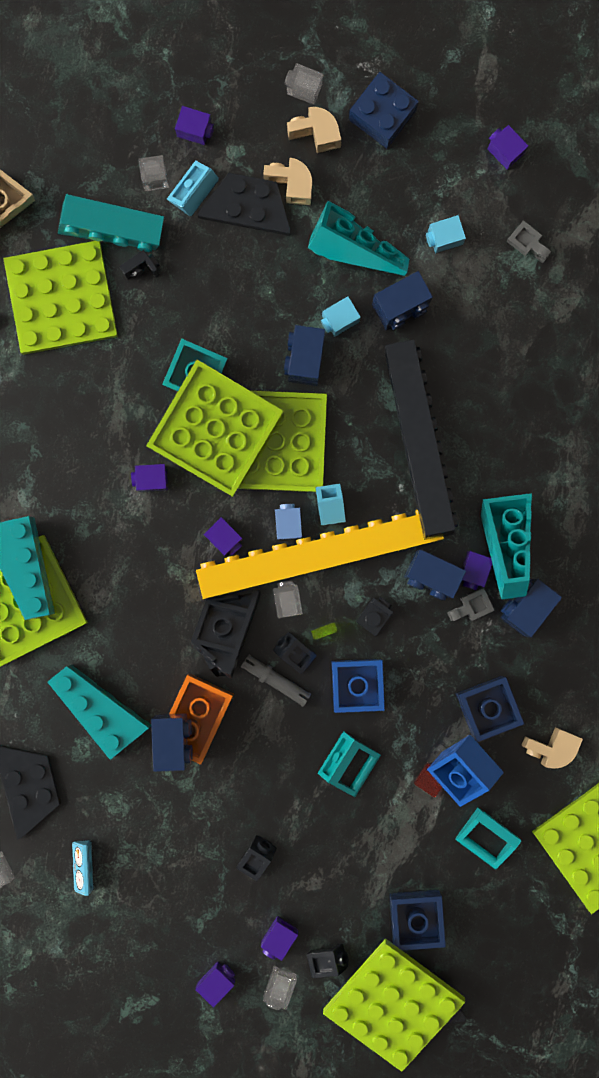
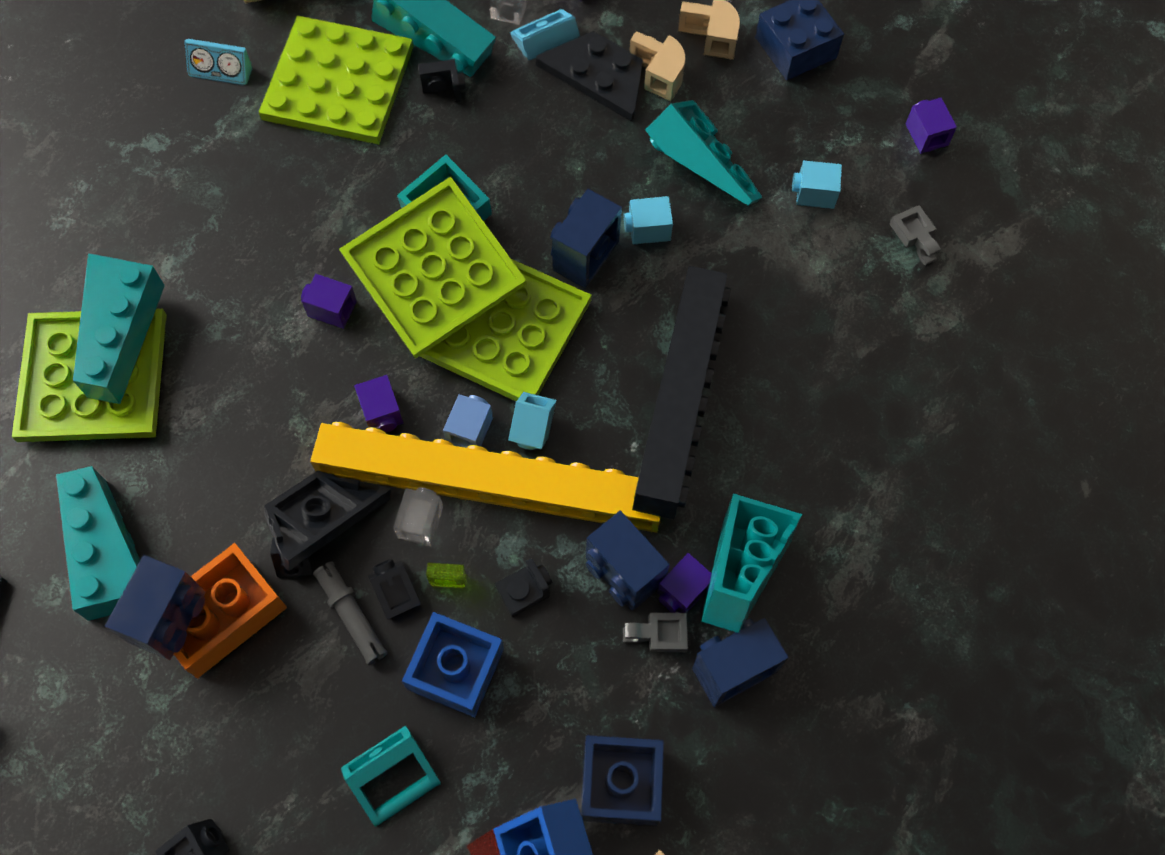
camera: 20 degrees right, 20 degrees down
dark blue brick [372,271,433,330] -> none

